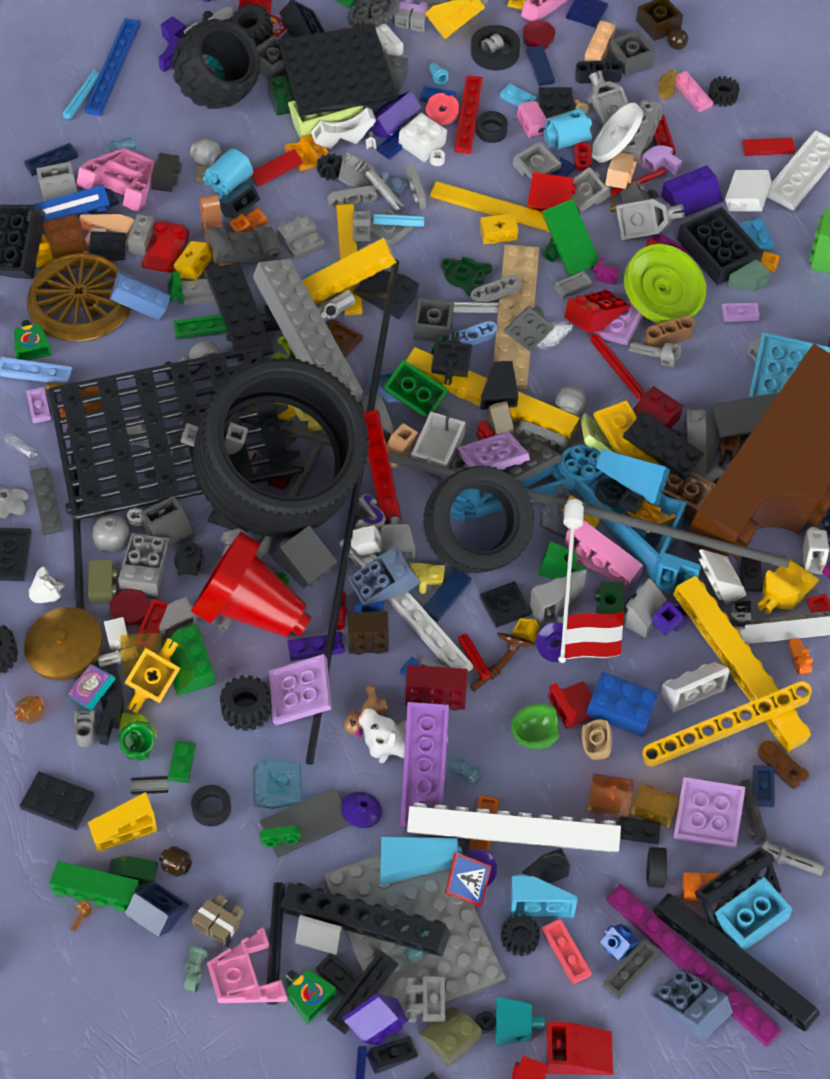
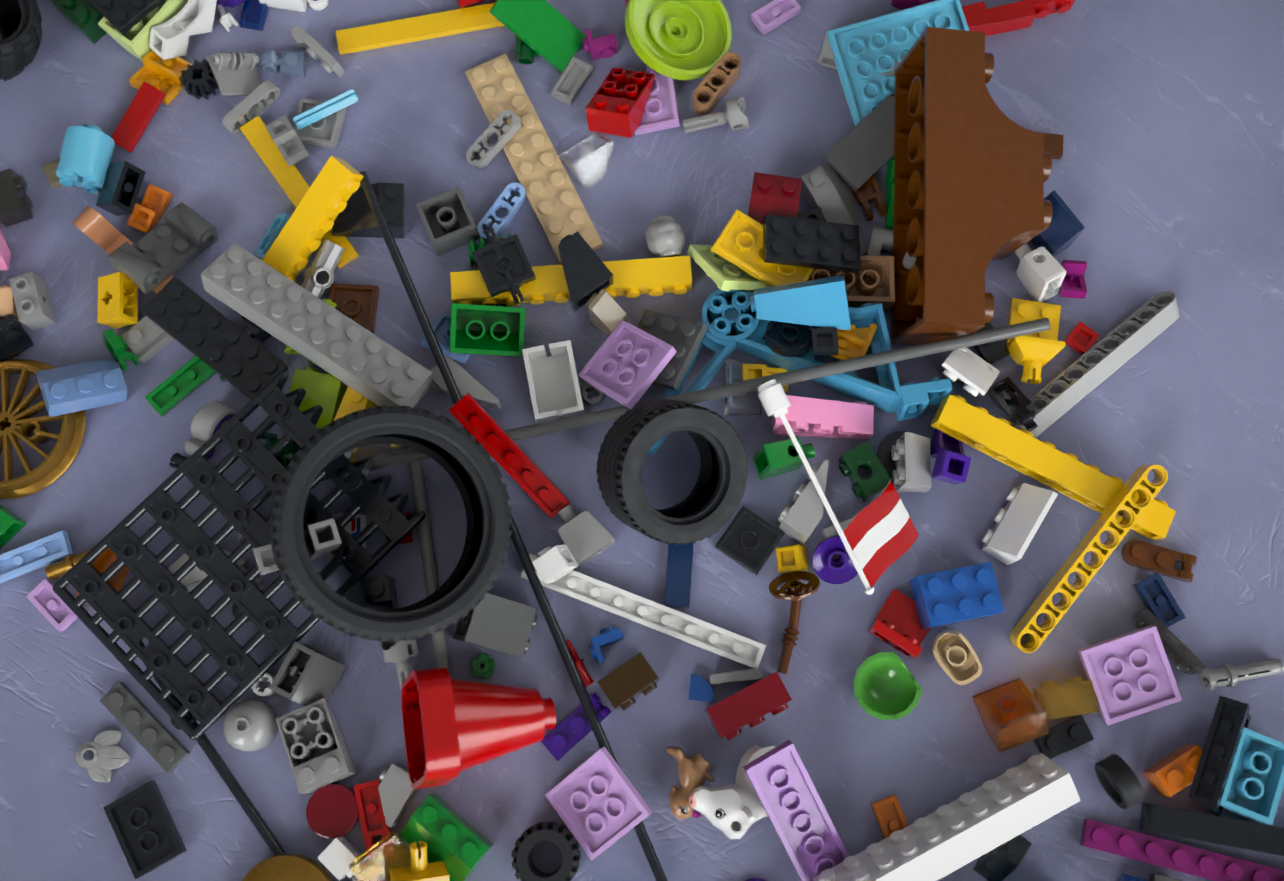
camera: 25 degrees left, 20 degrees up
clear axle [3,433,38,460] -> none
white brick [28,566,65,604] -> none
olive brick [88,560,118,604] -> none
red slope [141,221,190,273] -> none
black hand [174,542,204,576] -> none
light grey hair [189,137,223,166] -> none
light grey plate [277,215,325,260] -> none
sand blue slope [348,545,421,606] -> none
light grey animal [354,493,386,532] -> none
light grey pin [365,168,405,213] -> none
light nougat slope [386,423,418,469] -> none
light yellow plate [409,562,445,594] -> none
dark green tile [441,257,492,296] -> none
clear light blue arm [449,758,481,785] -> none
light grey axle [454,302,499,313] -> none
red axle [458,633,491,680] -> none
red plate [476,420,493,440] -> none
yellow brick [479,213,518,245] -> none
dark grey bracket [505,305,554,351] -> none
light grey beam [516,421,569,452] -> none
red axle [590,333,646,400] -> none
orange bar [788,638,813,675] -> none

